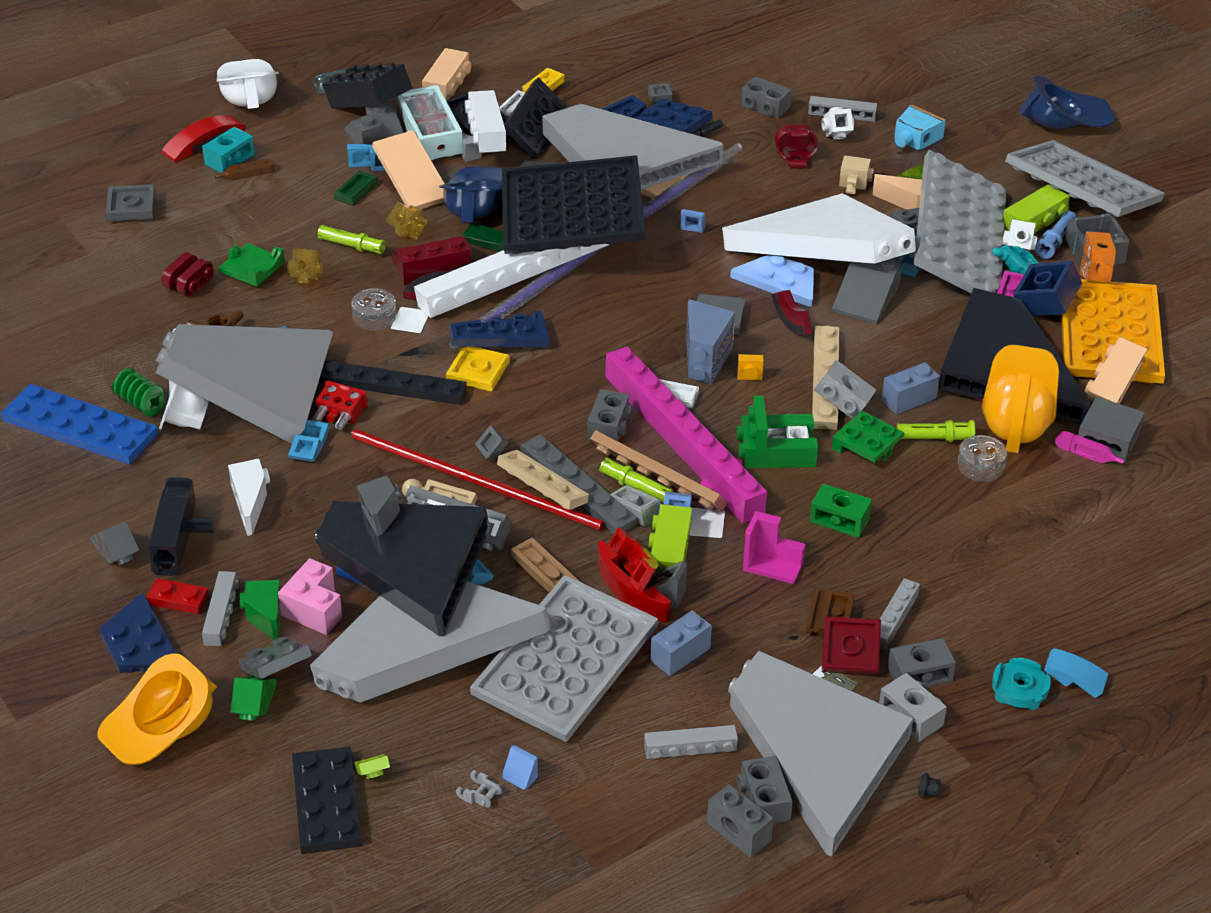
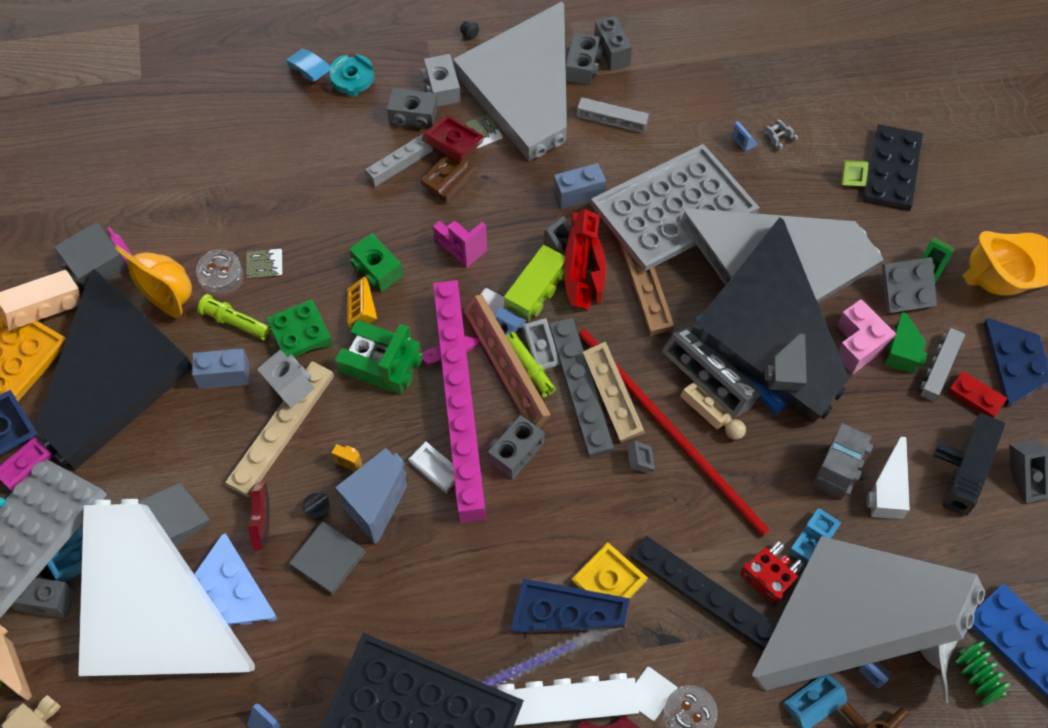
camera: 155 degrees left, 20 degrees up
none -> sticker [246,249,282,278]
none -> black plate [301,491,330,519]
none -> light orange slope [347,277,377,328]
none -> flat silver container [812,423,873,500]

